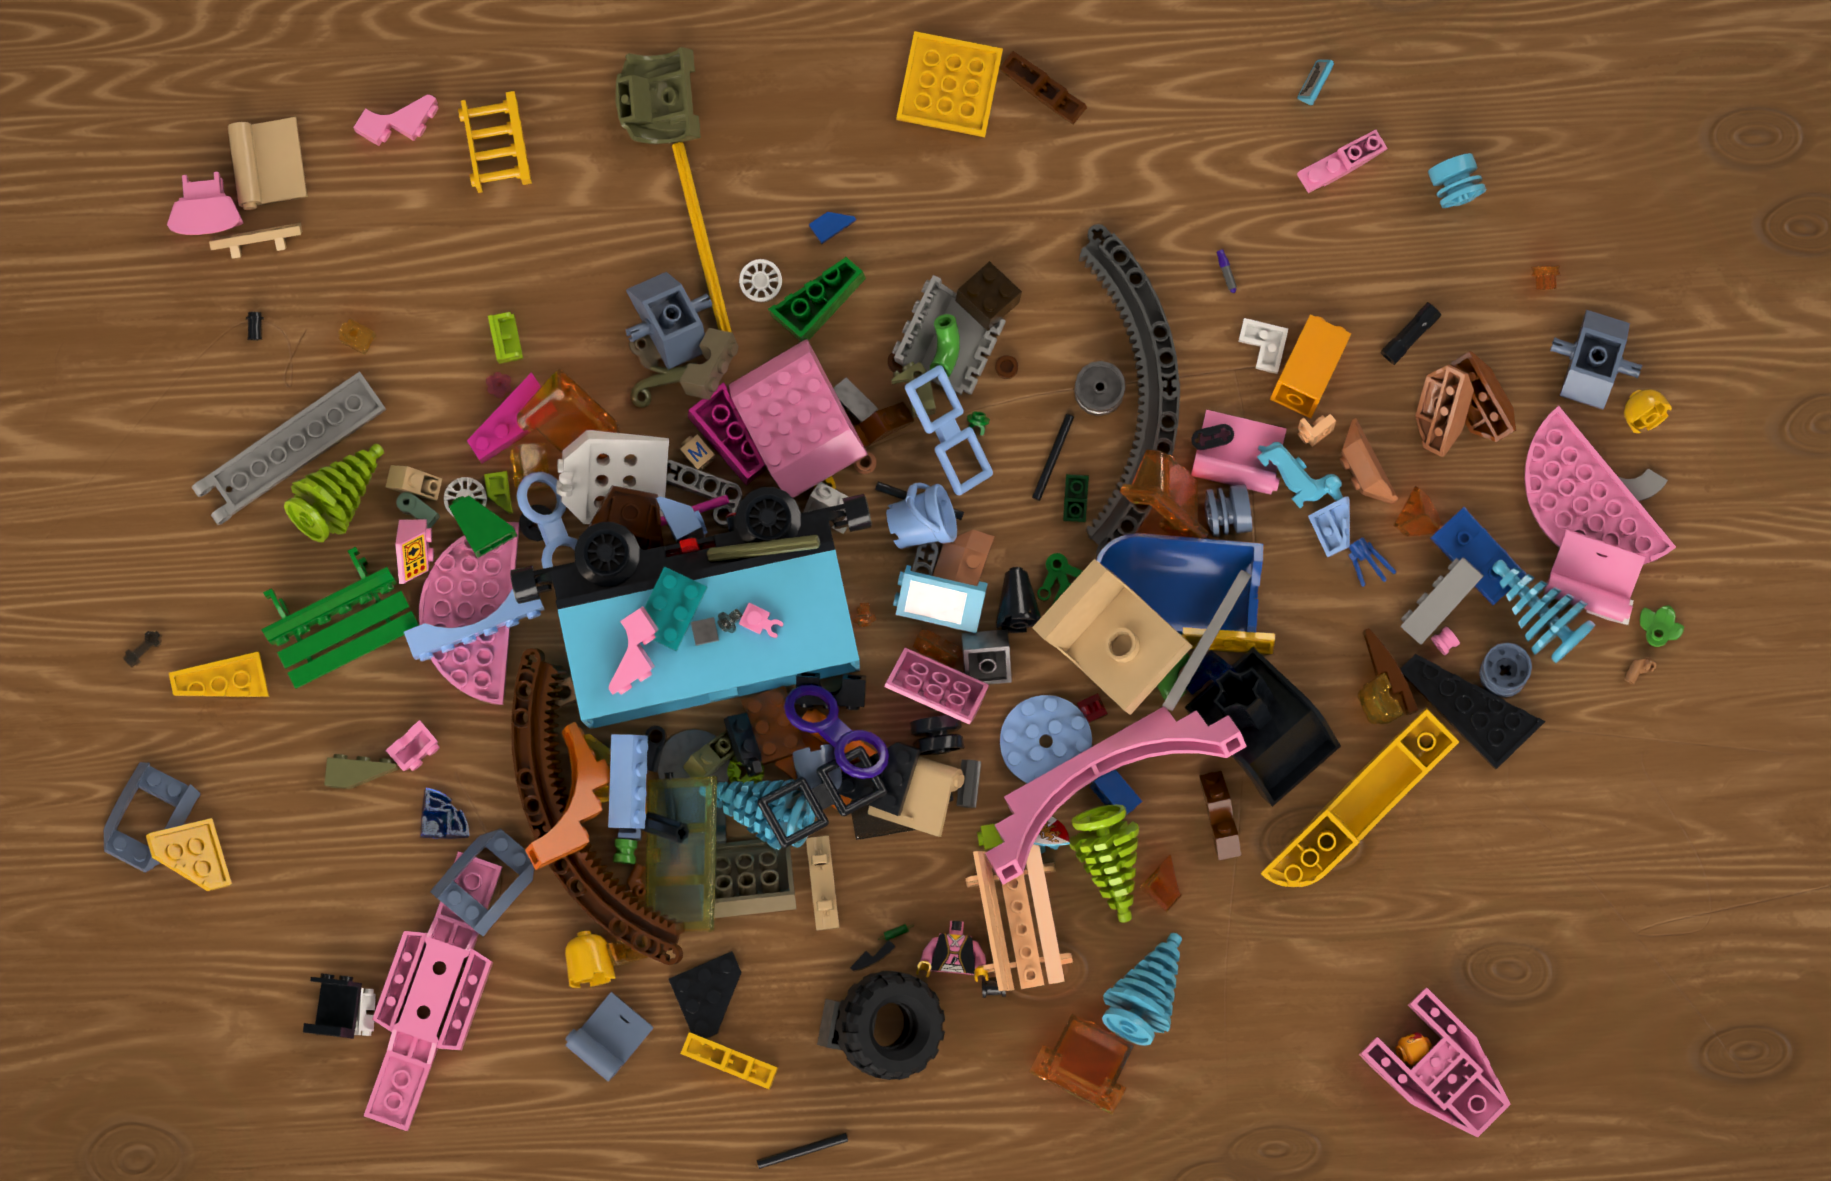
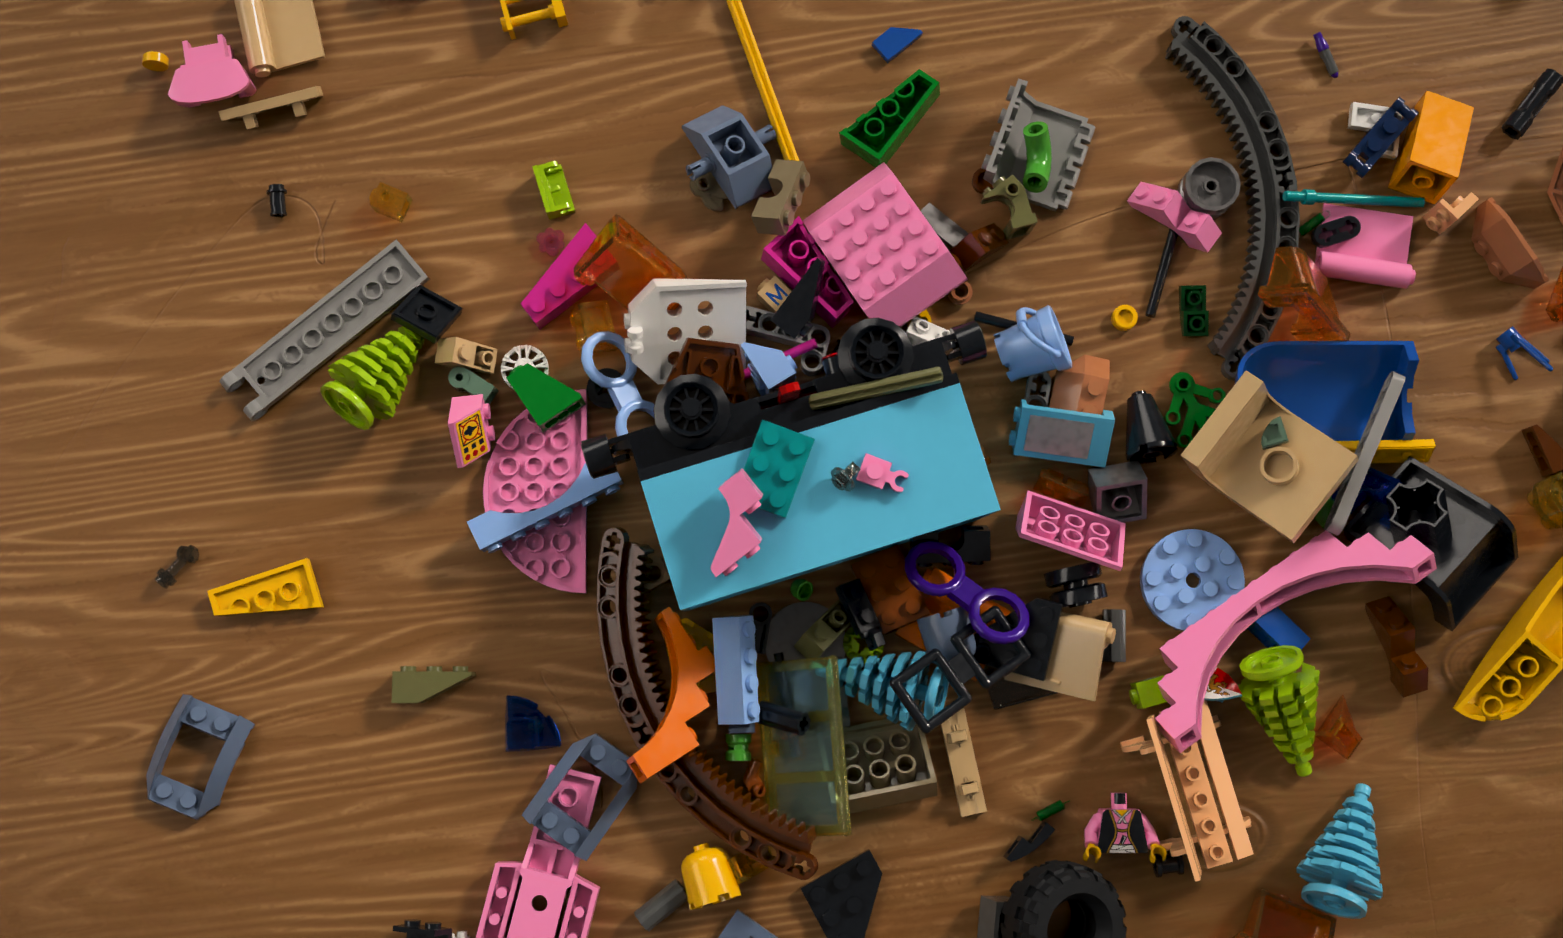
camera: 10 degrees left, 0 degrees up
yellow plate [146,818,232,891] -> none
green piece [261,547,419,689] -> none
bright pink cylinder [386,720,440,771] -> none
lime tile [484,471,513,514] -> none
olive plant [630,362,697,408] -> none
flat silver tile [691,617,719,646] -> none
white wheel [739,259,782,302] -> none
light blue bar [905,365,993,496] -> none
dark brown brick [955,261,1022,331] -> none
green plate [967,411,990,436] -> none
reddish brown tile [995,355,1018,379] -> none
dark red tile [1077,693,1108,723] -> none
sand blue wheel [1204,484,1252,537] -> none
medium azure animal [1257,442,1343,508] -> none
light blue wing [1308,496,1350,557] -> none
none -> yellow tile [142,51,169,71]
none -> black tile [391,285,463,344]
none -> dark grey axle [634,879,687,931]
none -> black slope [770,258,825,339]
none -> bright green hinge [790,579,813,601]
none -> yellow tile [1111,305,1138,331]
none -> bright pink arch [1127,182,1222,252]
none -> sand green tile [1261,416,1289,450]
none -> teal bar [1283,189,1425,208]
none -> green piece [1299,210,1330,236]
none -> dark blue plate [1342,96,1419,178]

